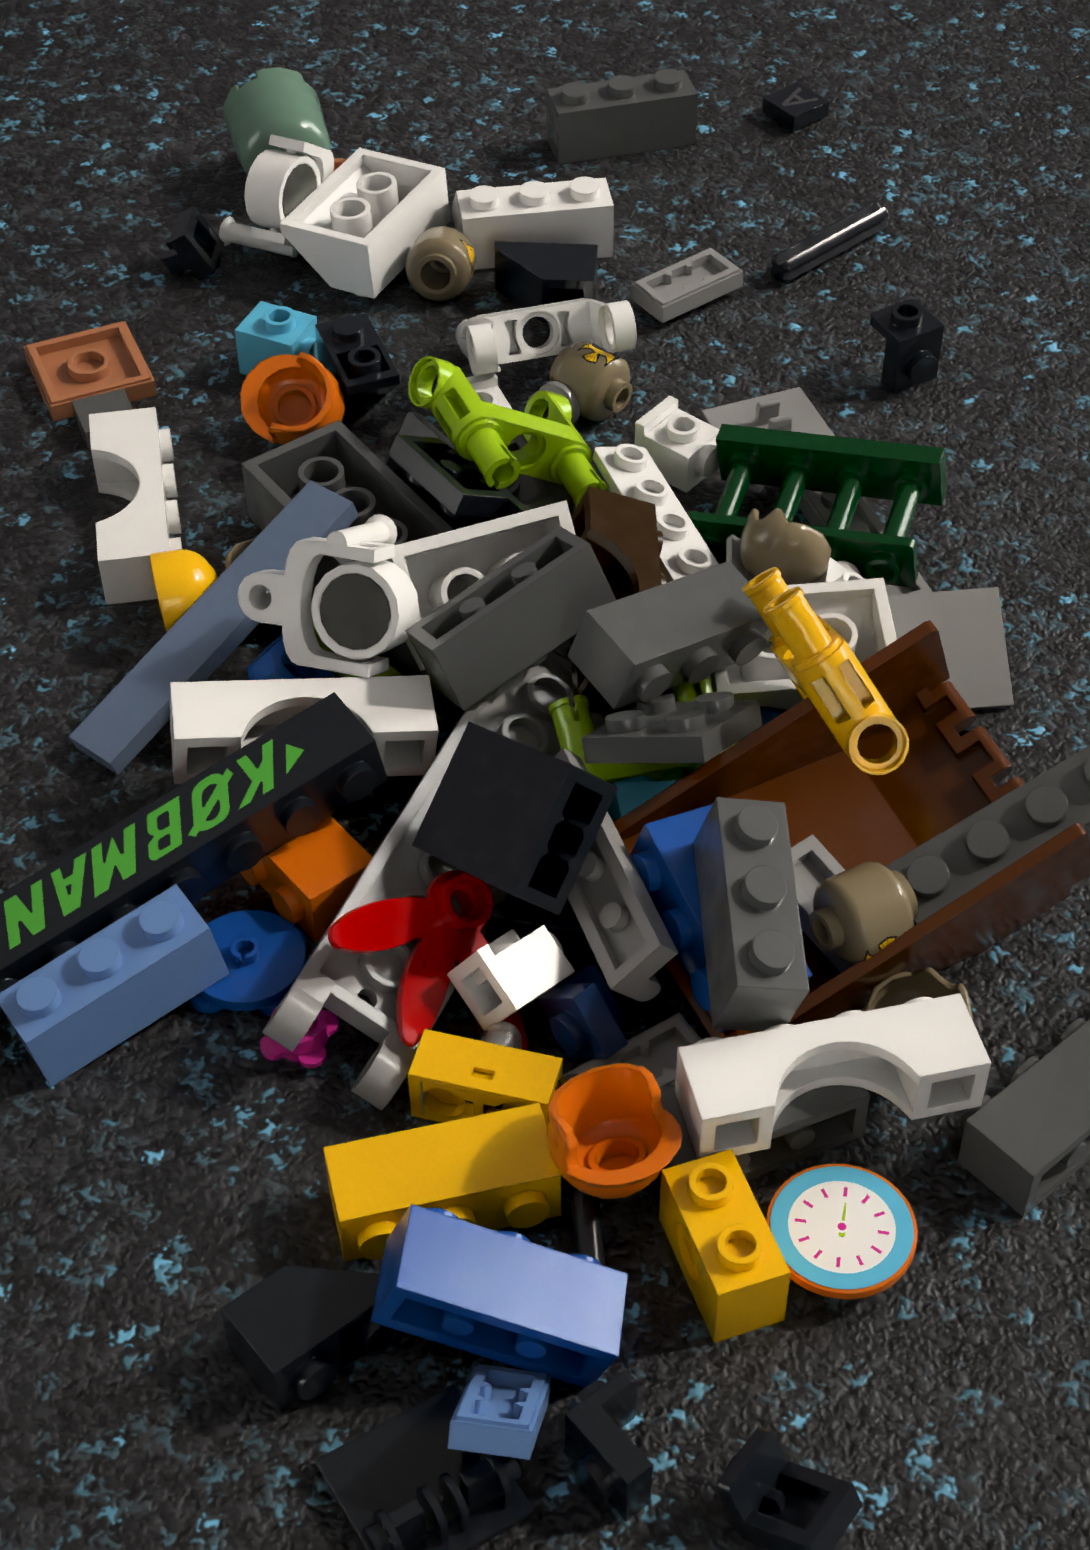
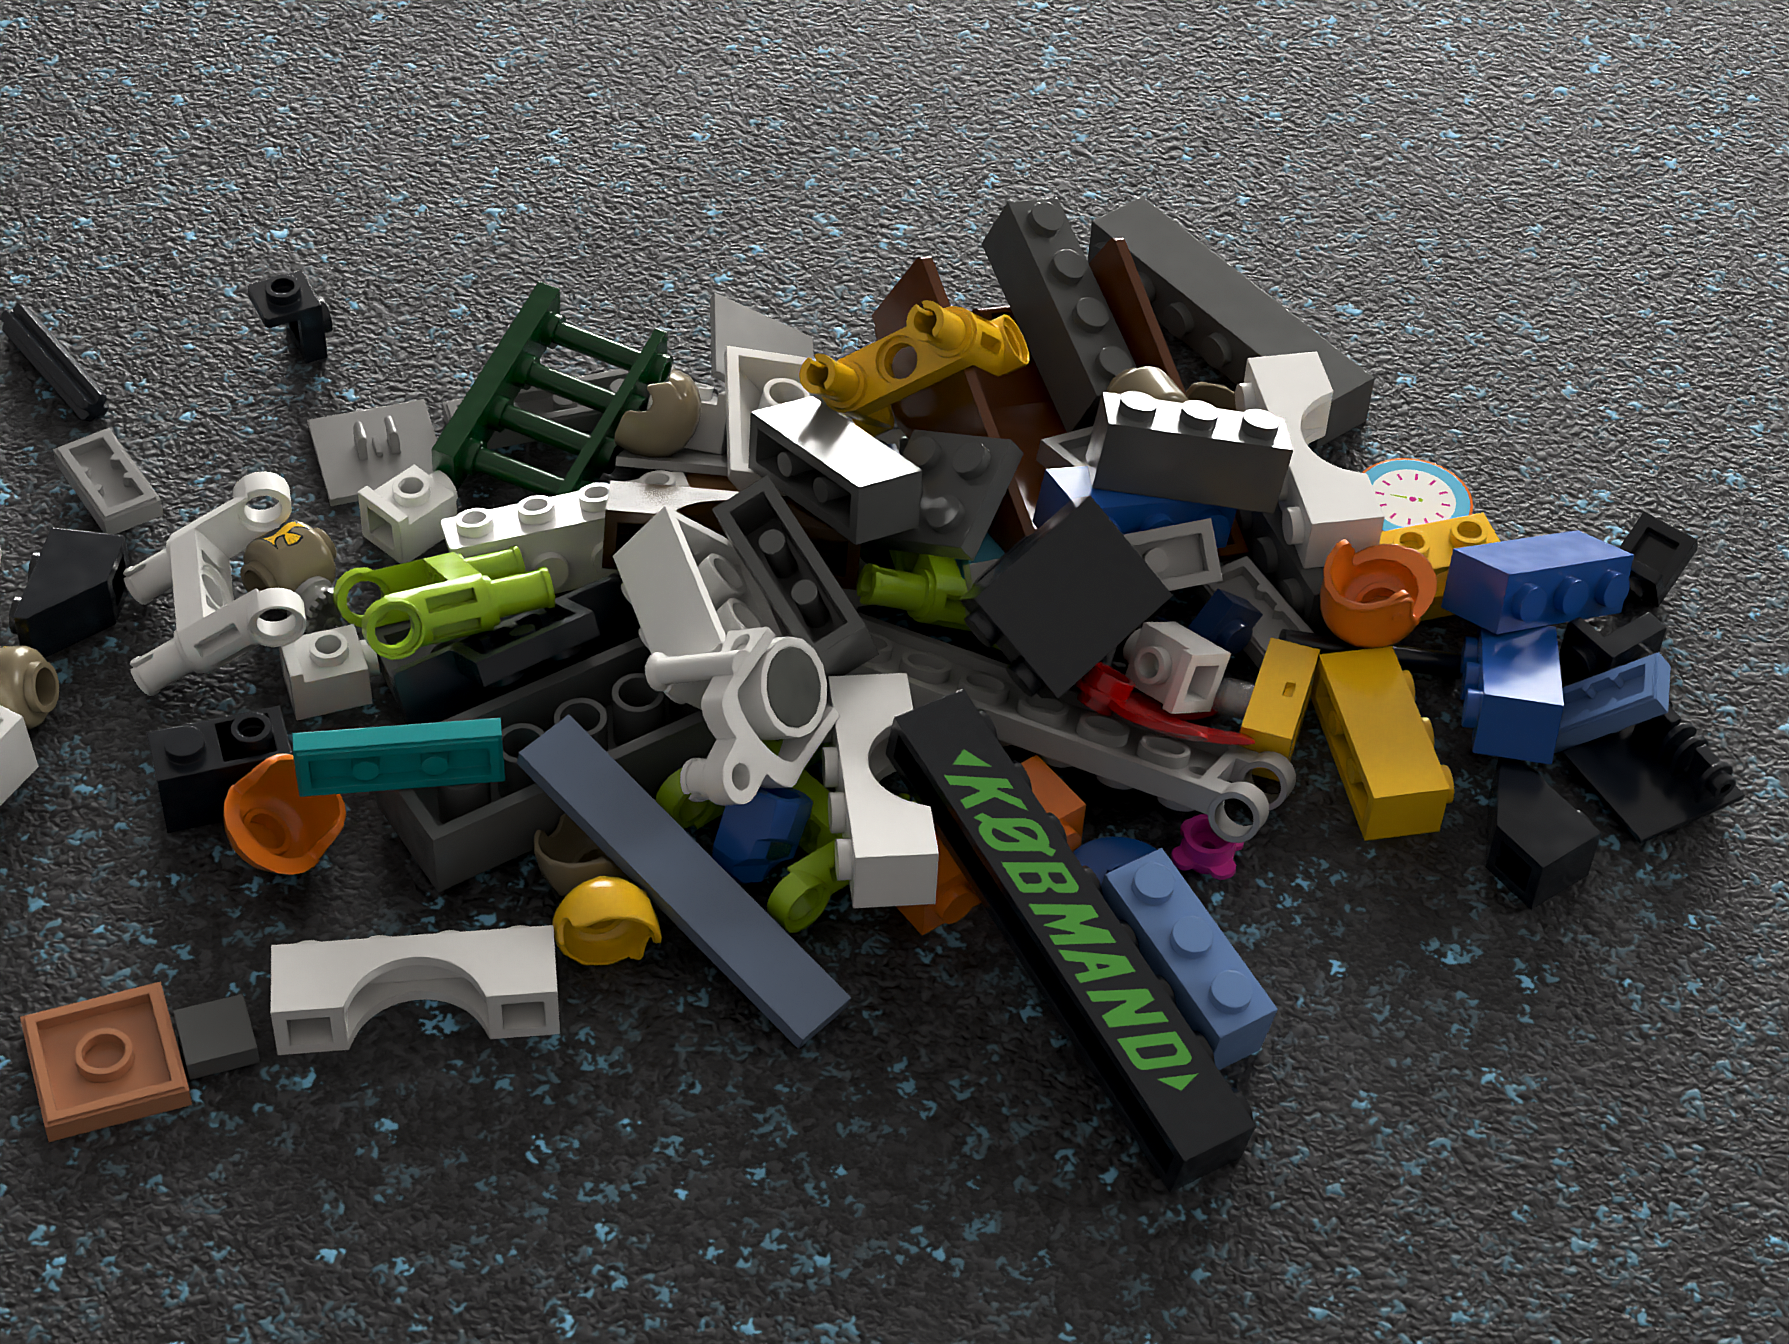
camera: 90 degrees left, 0 degrees up
medium azure brick [235,301,318,375] -> none
none -> teal tile [293,718,505,797]
none -> blue brick [1441,530,1634,634]

